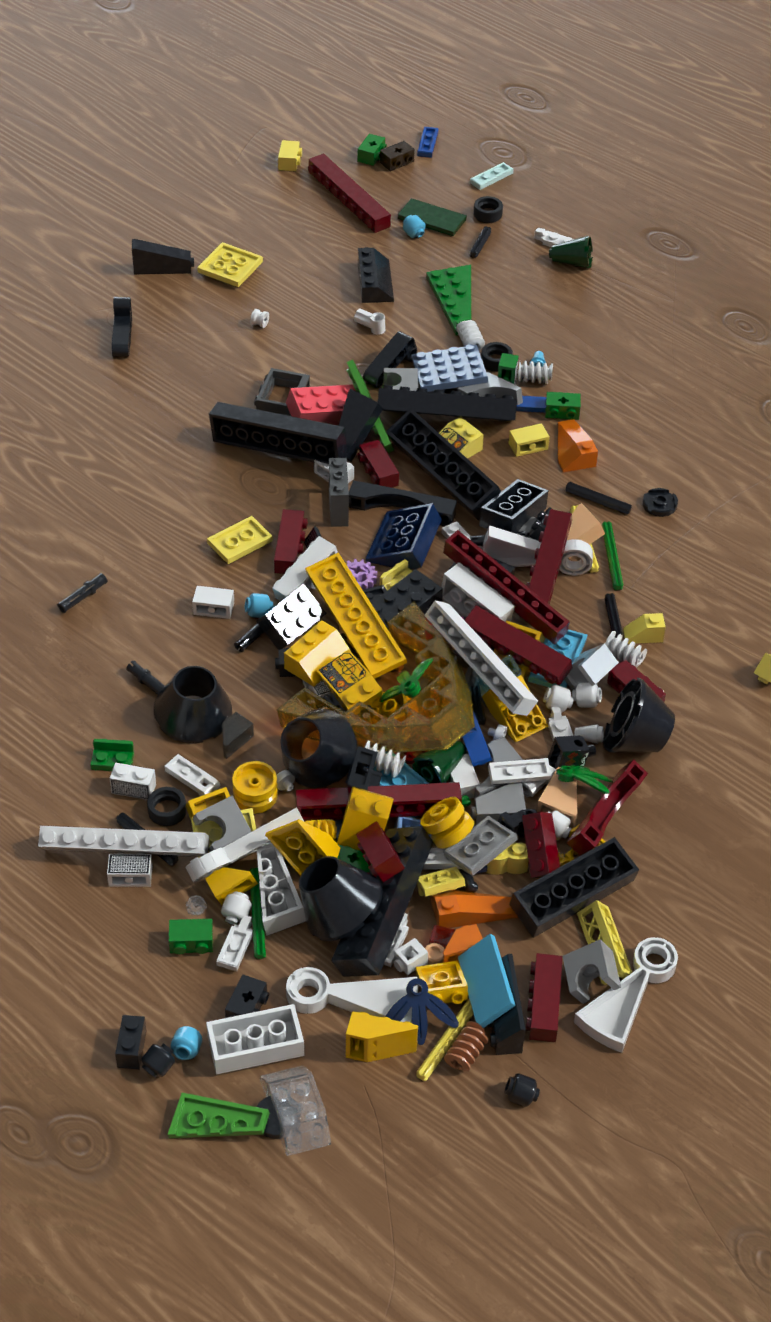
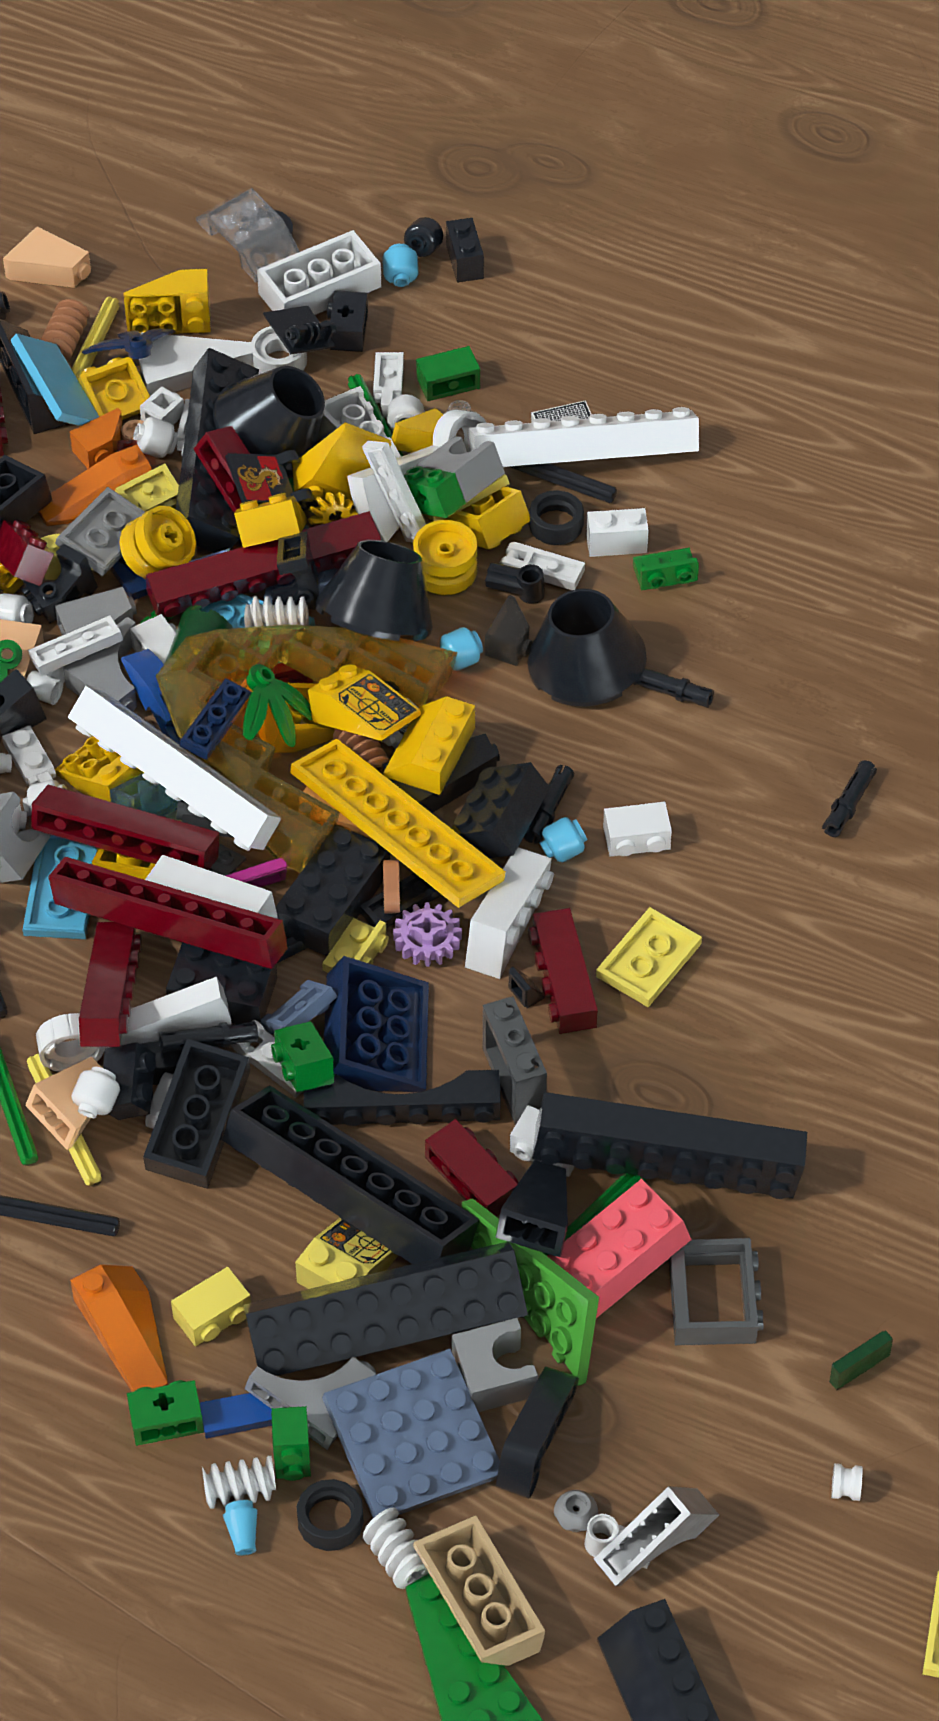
camera: 165 degrees right, 5 degrees up
bright green wing [167,1093,270,1138] -> none
none -> light nougat slope [3,226,91,288]
none -> white head [71,1067,120,1118]
none -> white head [133,417,178,458]
none -> dark blue tile [179,678,252,760]
none -> flag [225,450,314,511]
none -> sand blue plate [261,980,338,1034]
none -> black hinge [263,306,336,355]
none -> green brick [271,1021,334,1092]
none -> white tile [362,441,426,542]
none -> nougat beam [383,860,400,914]
none -> green brick [404,466,466,518]
none -> tan slope [413,1516,545,1666]
none -> medium azure head [437,627,483,671]
none -> black piece [485,563,545,604]
none -> light grey plate [554,1490,598,1532]
none -> light grey arch [594,1486,719,1586]
none -> dark green tile [829,1330,893,1390]

